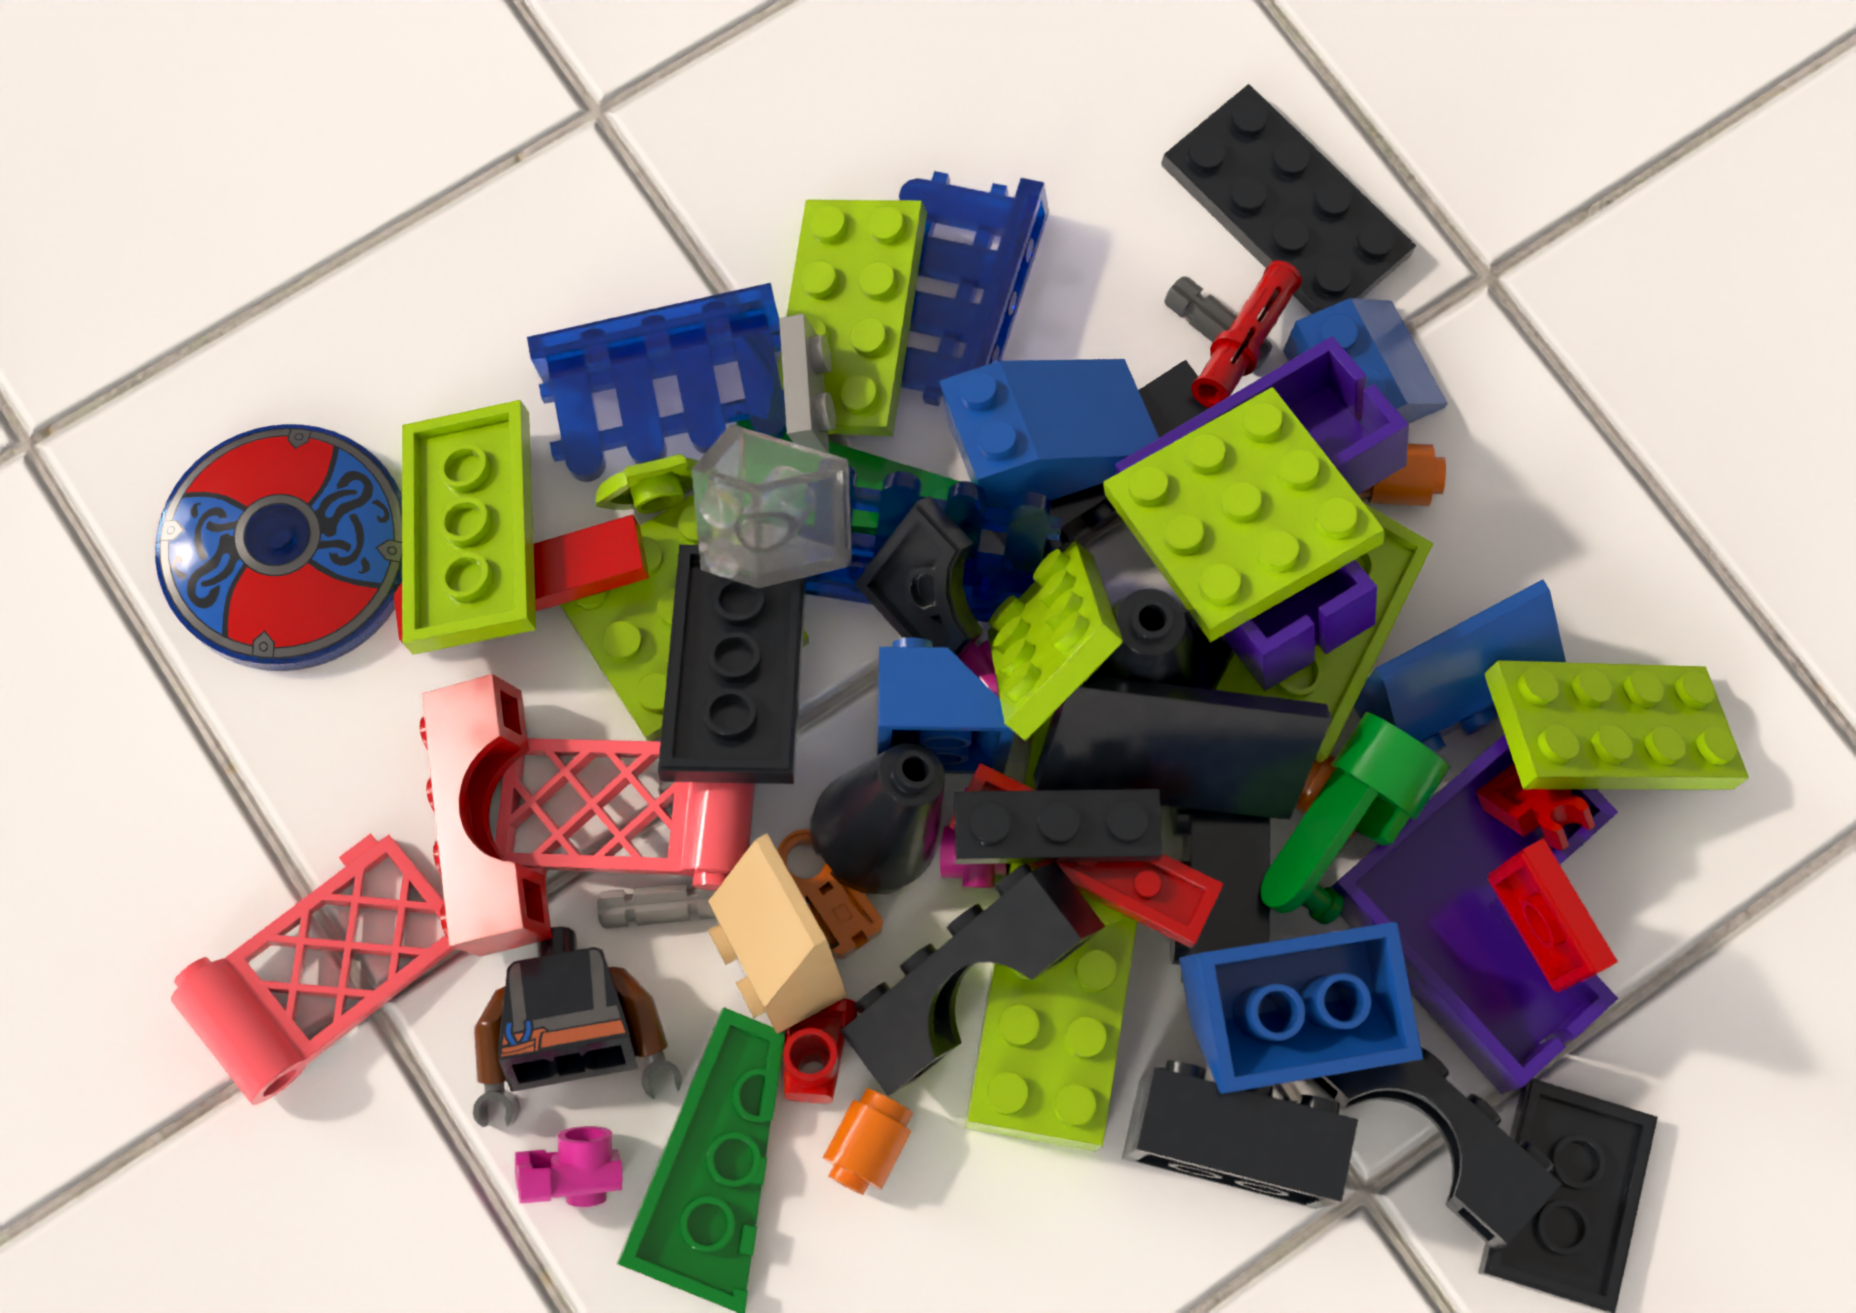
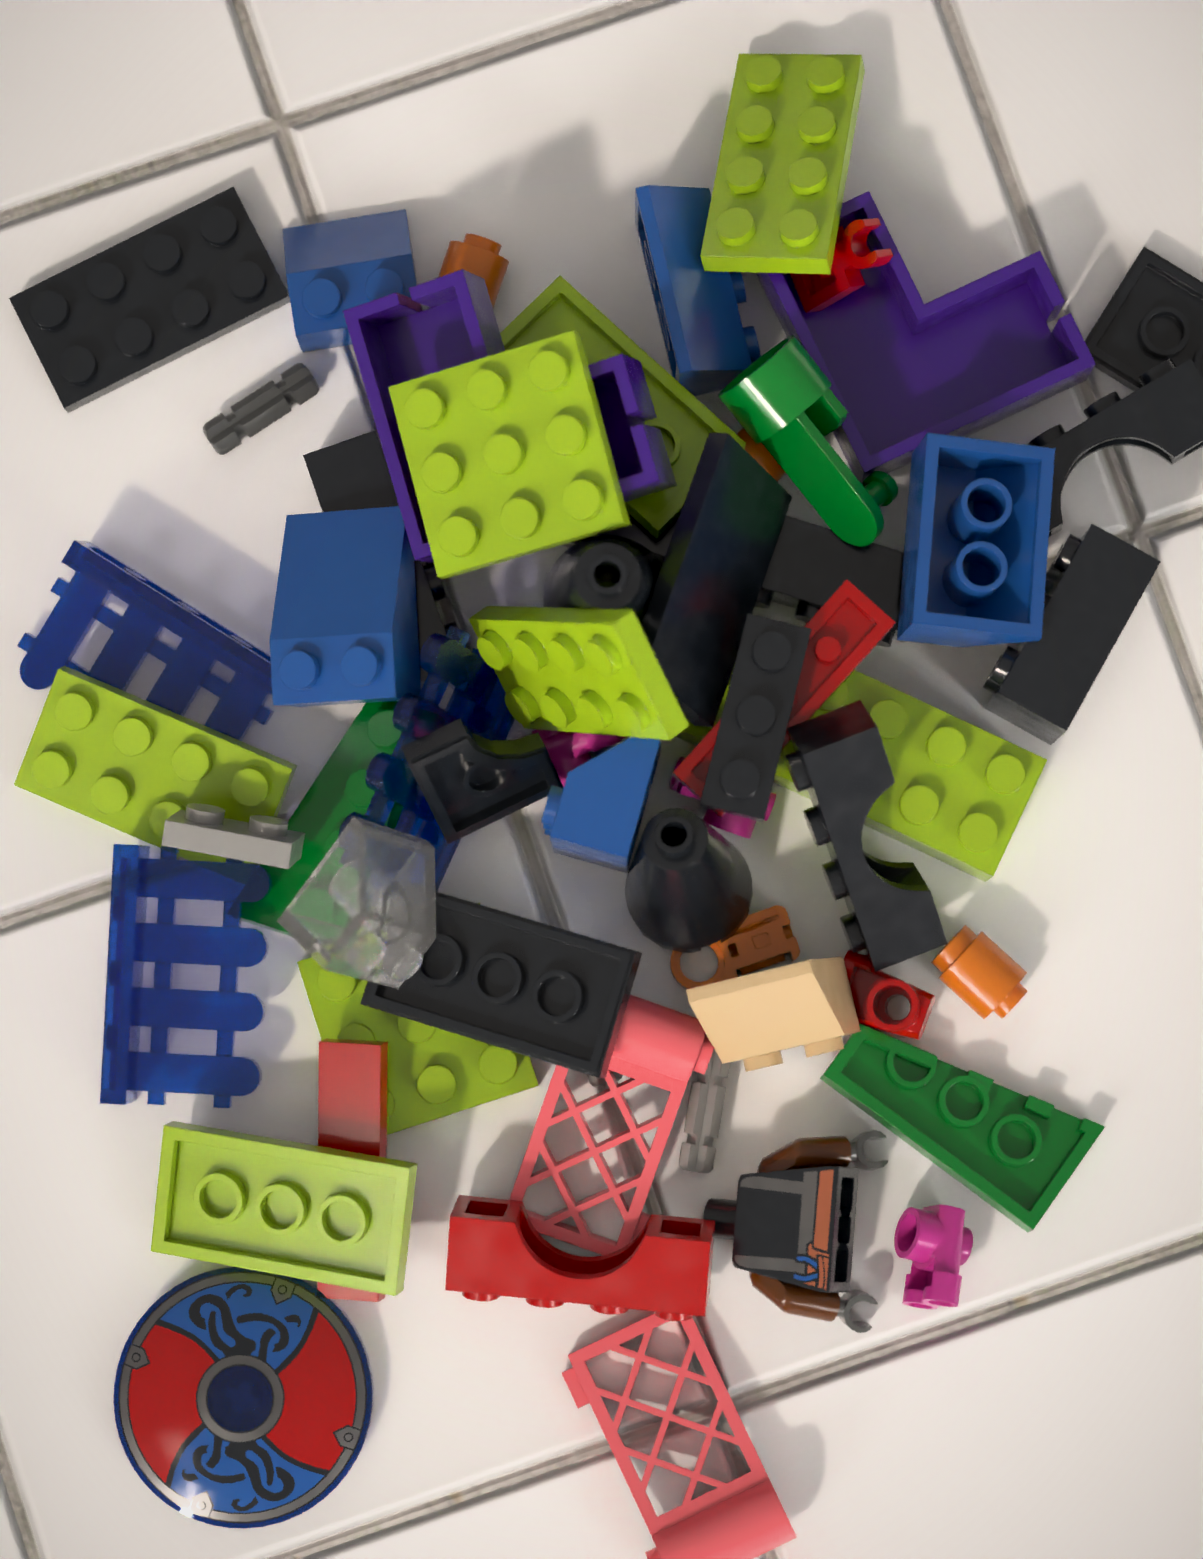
camera: 65 degrees left, 10 degrees up
lime animal [596,454,713,514] -> none
red pin [1191,260,1302,408] -> none
red tile [1487,838,1618,993] -> none

